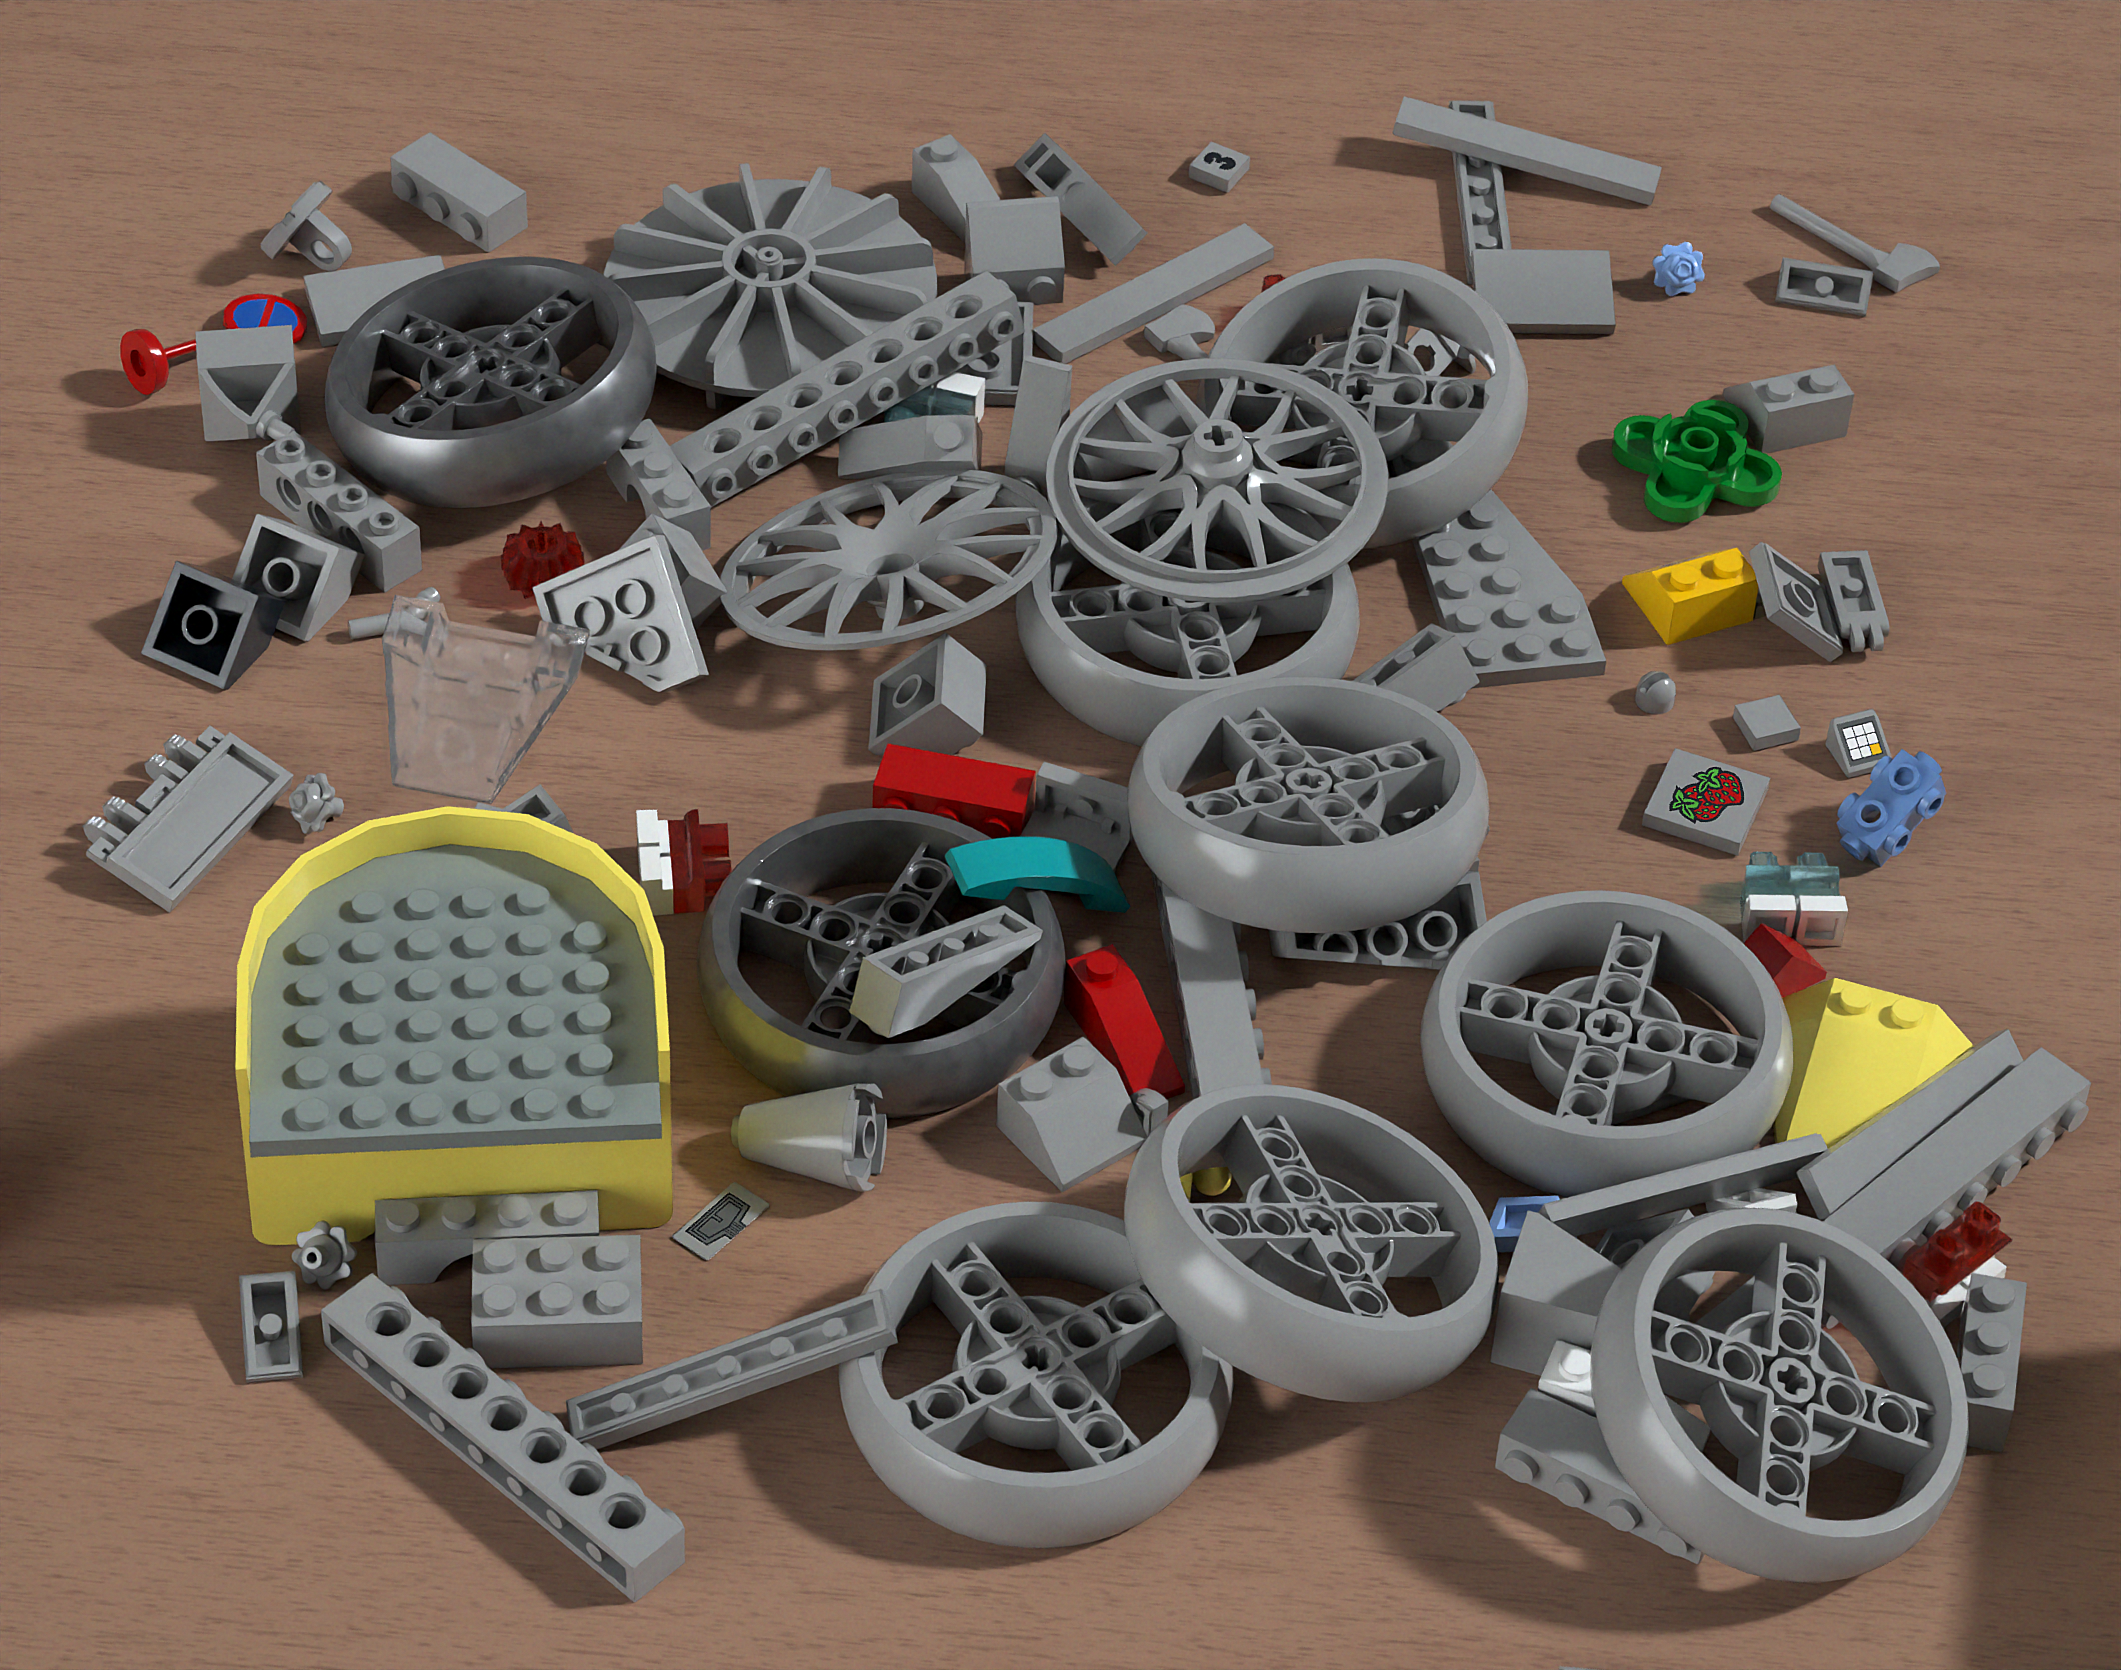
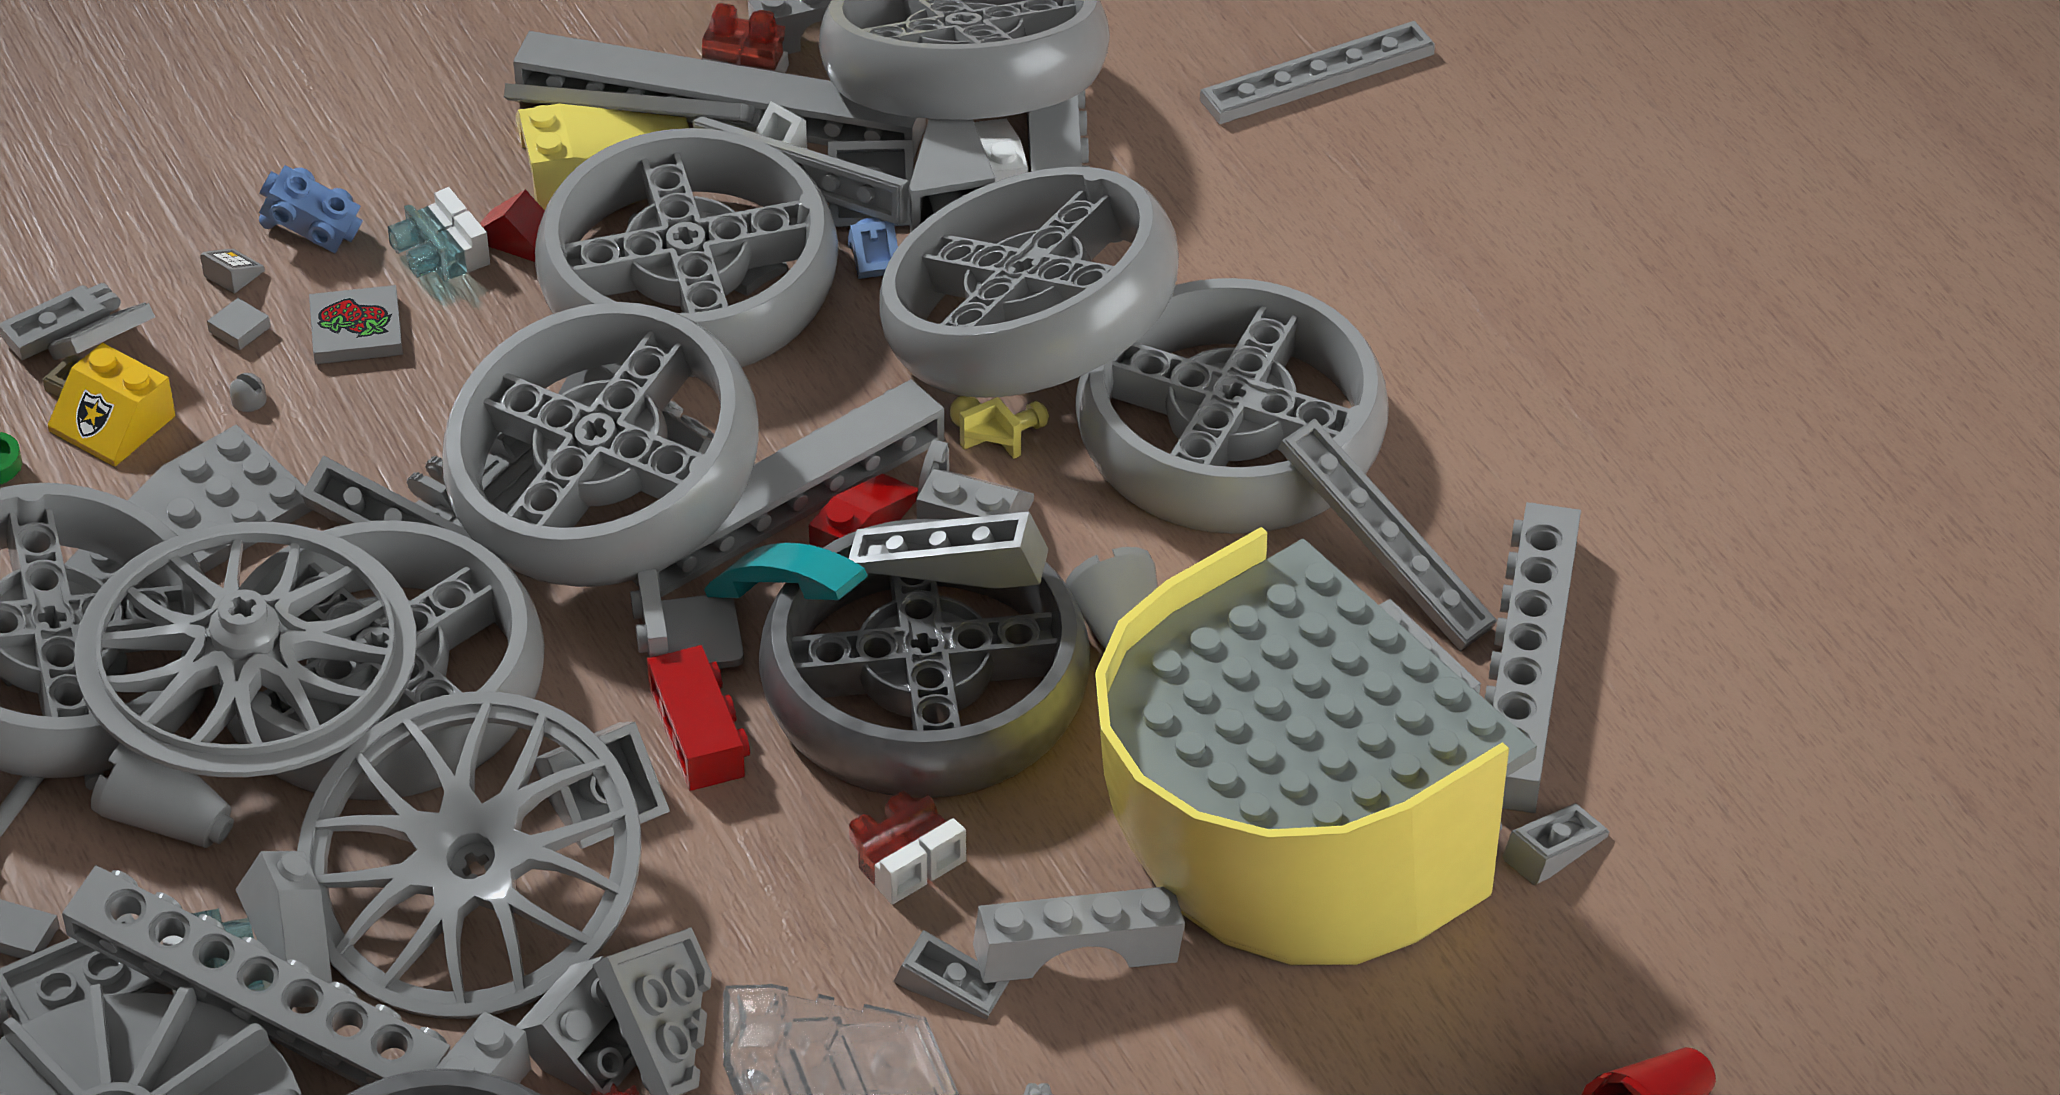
camera: 120 degrees left, 0 degrees up
light grey slope [1005,355,1072,502] -> none

